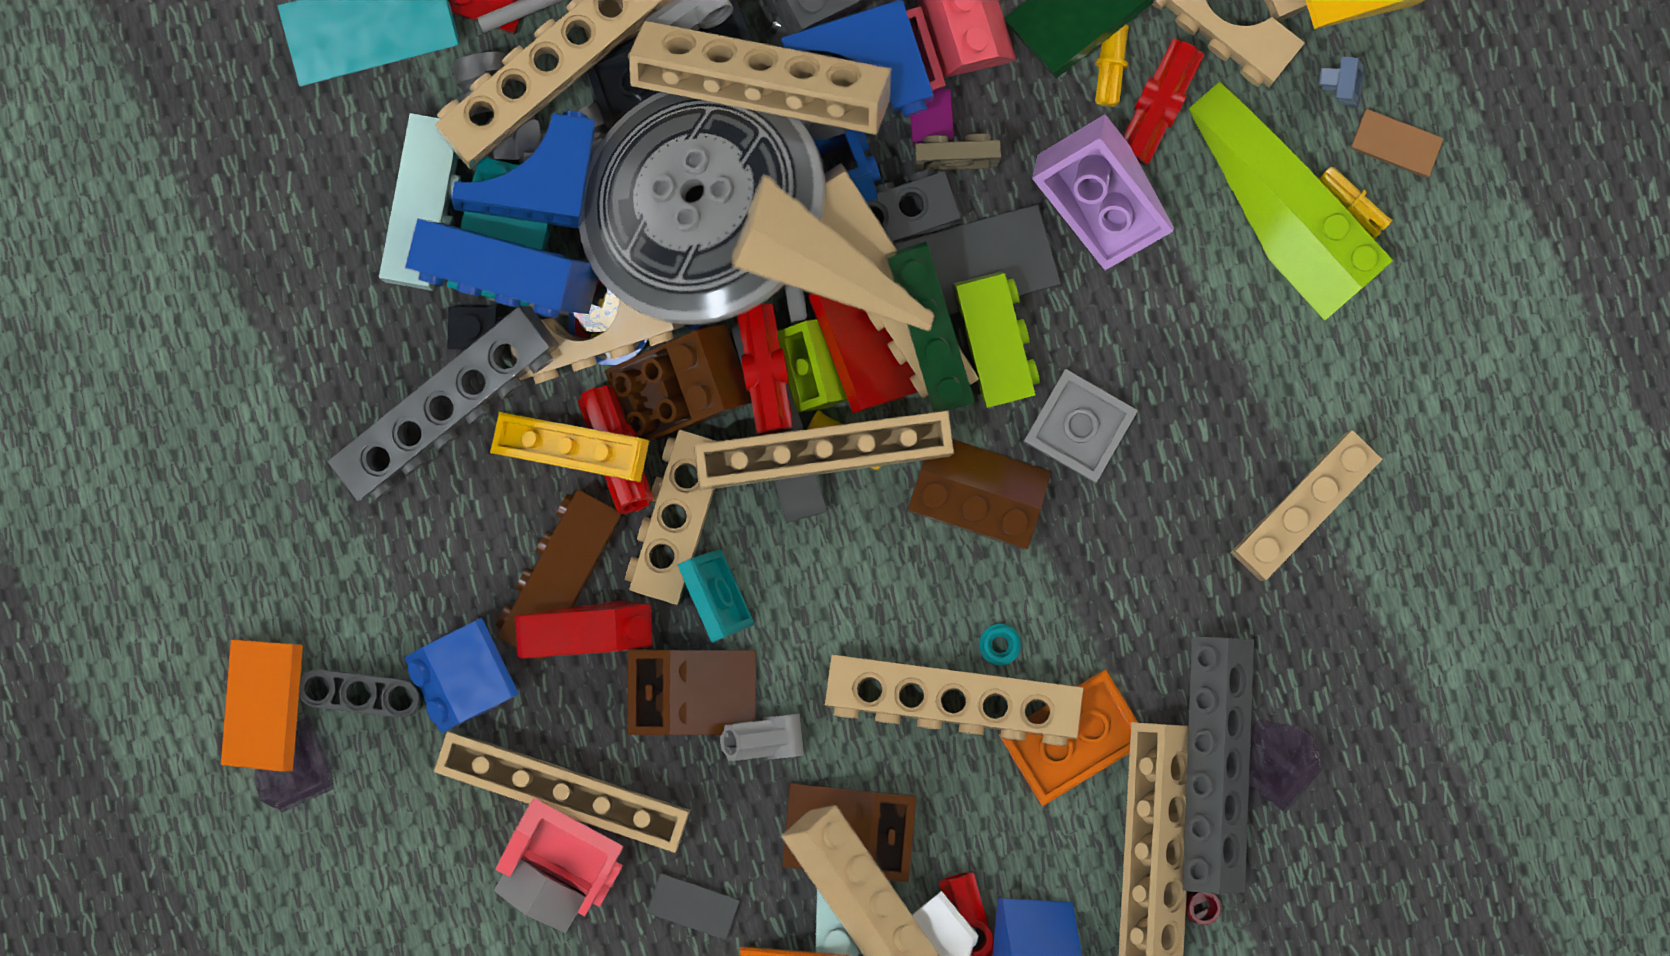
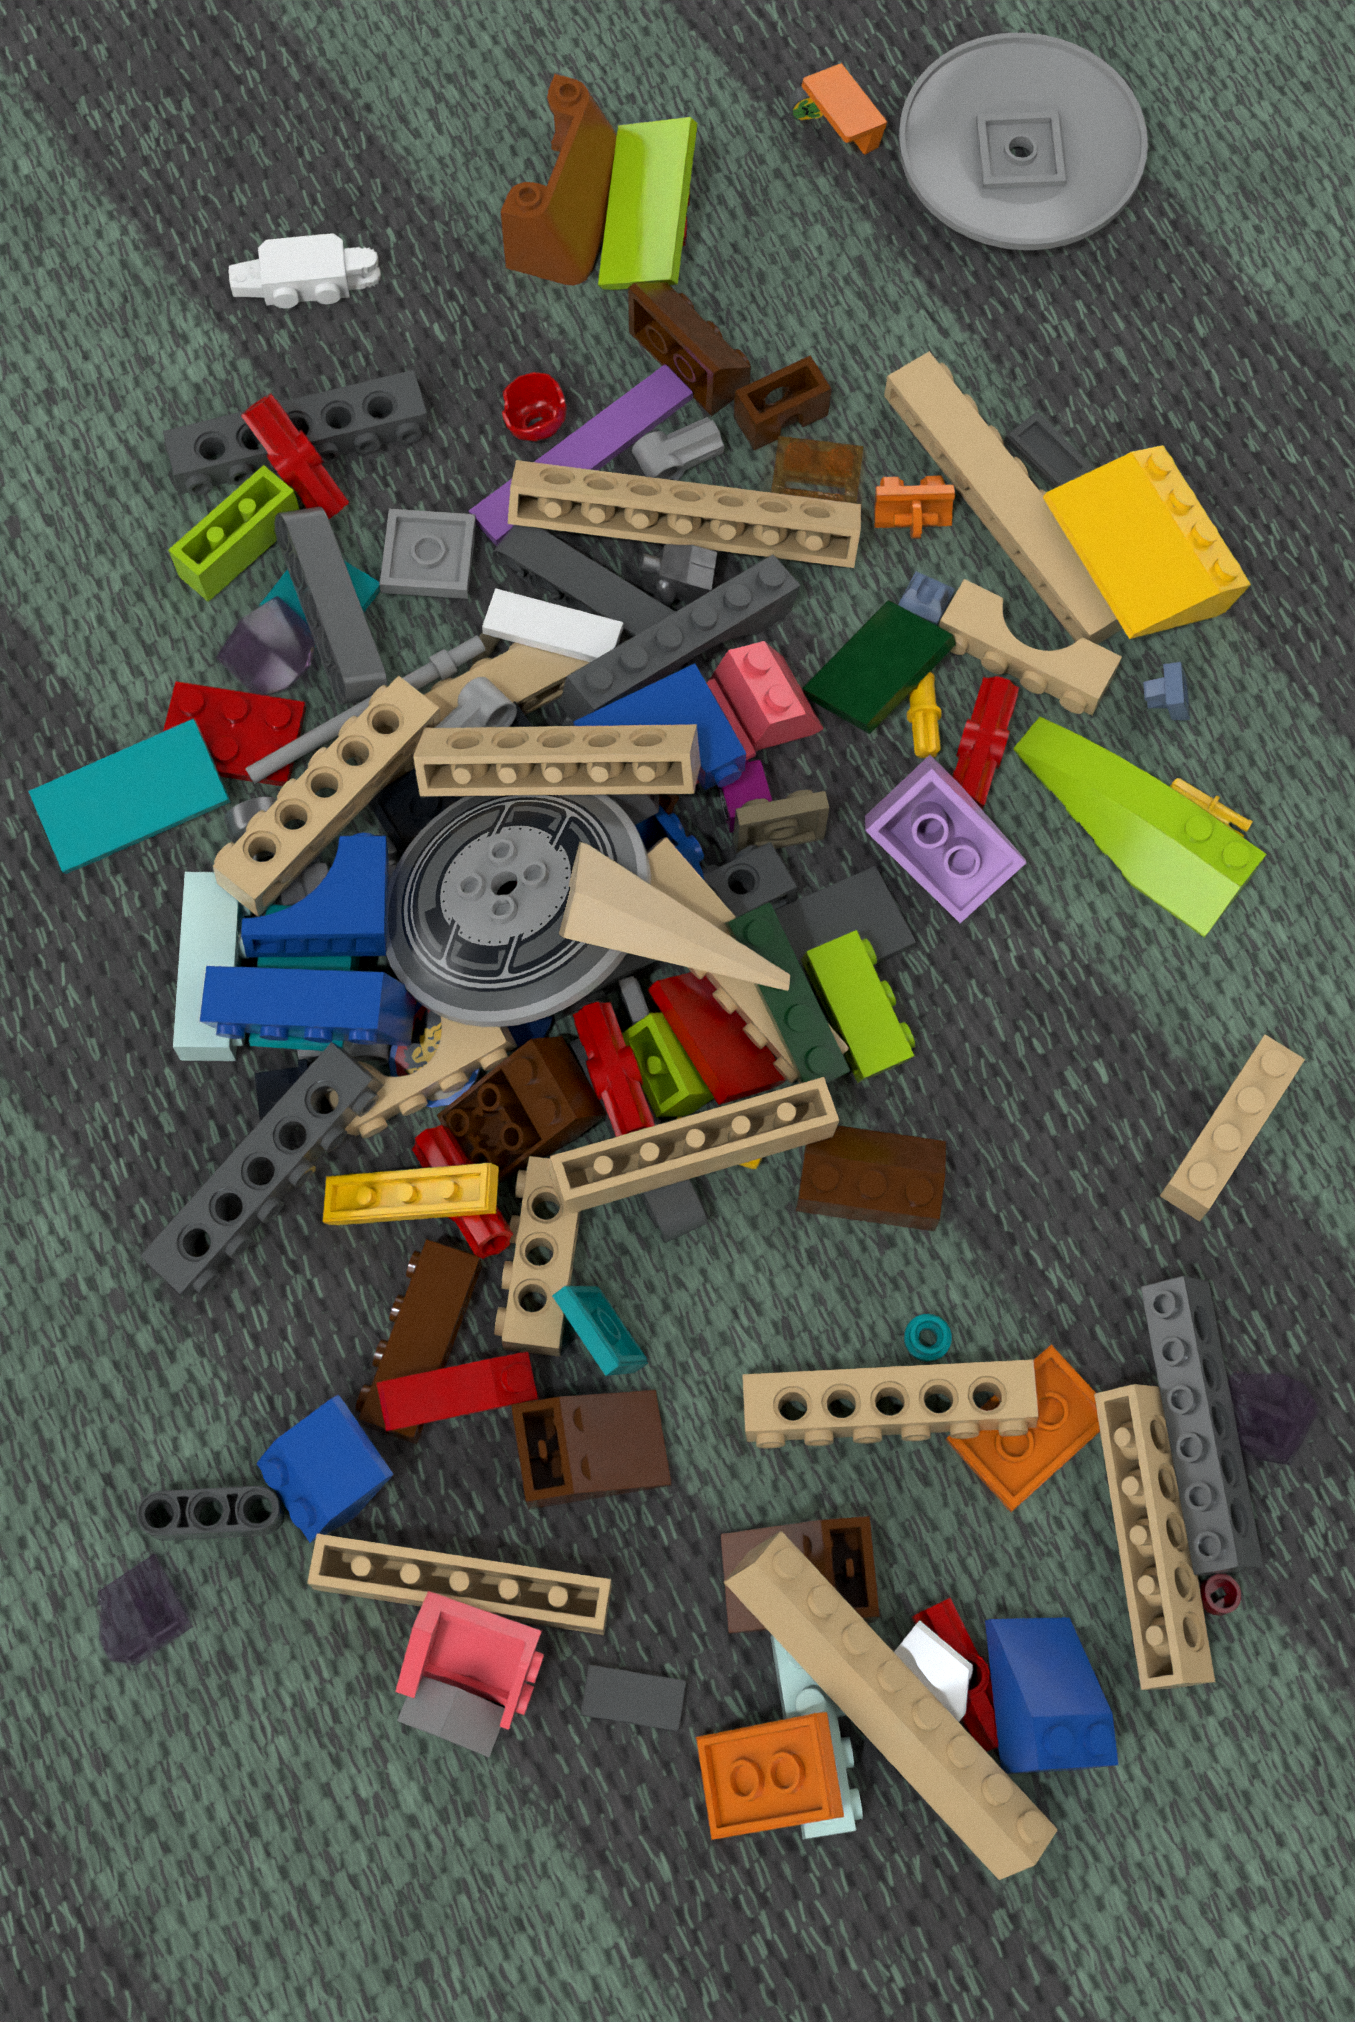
camera: 10 degrees left, 15 degrees down
orange tile [221,640,303,772] -> none
light grey piece [720,713,804,761] -> none
light grey plate [1023,369,1138,483] -> none
medium nougat tile [1350,109,1444,178] -> none

